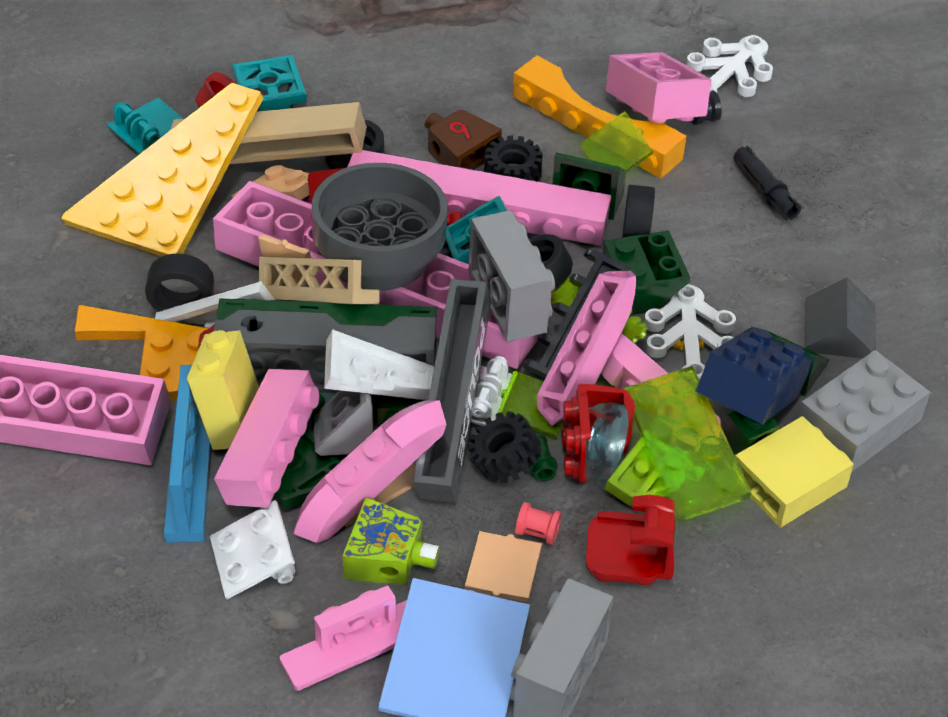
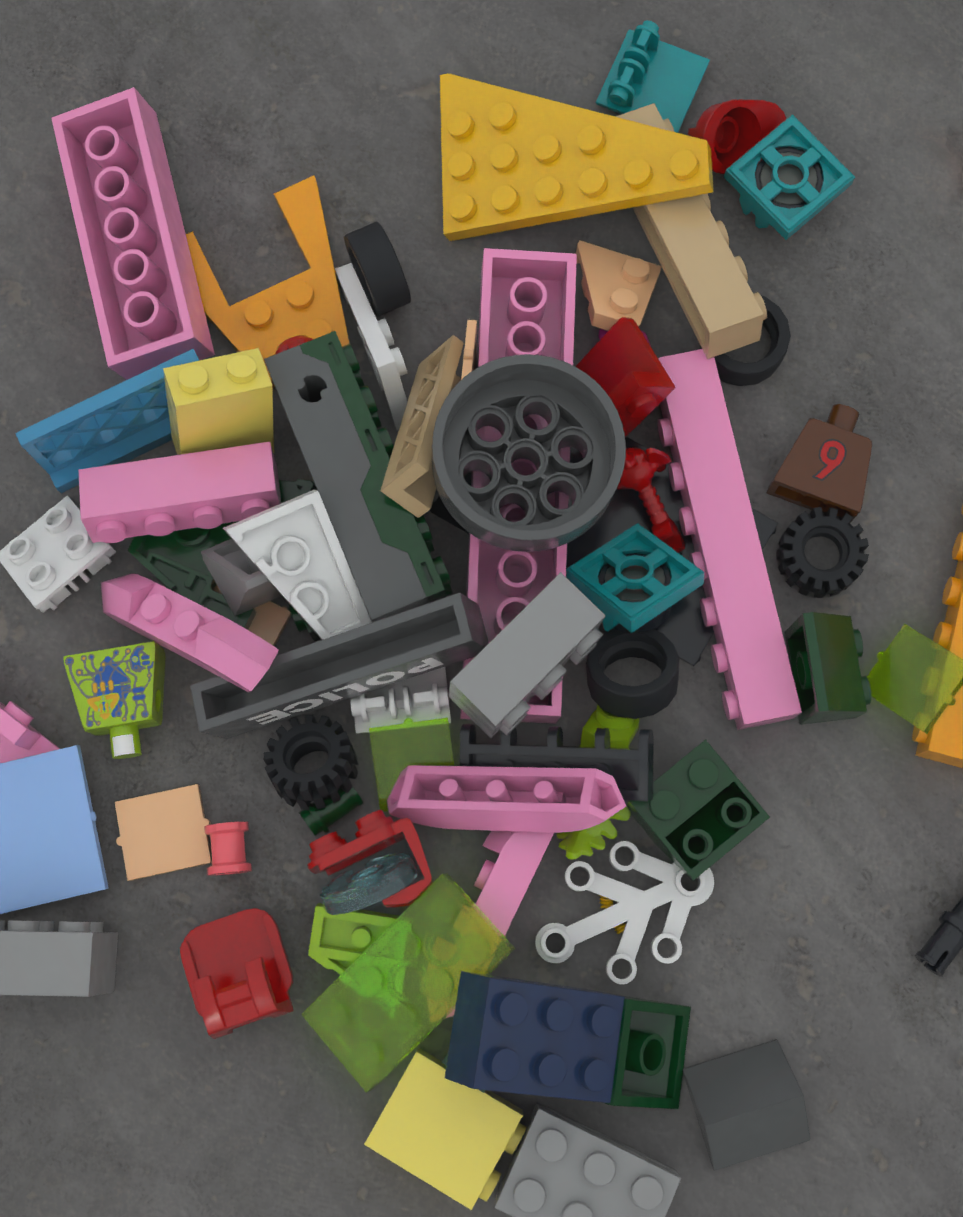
camera: 70 degrees right, 30 degrees up
black tyre [622,185,655,238] -> none

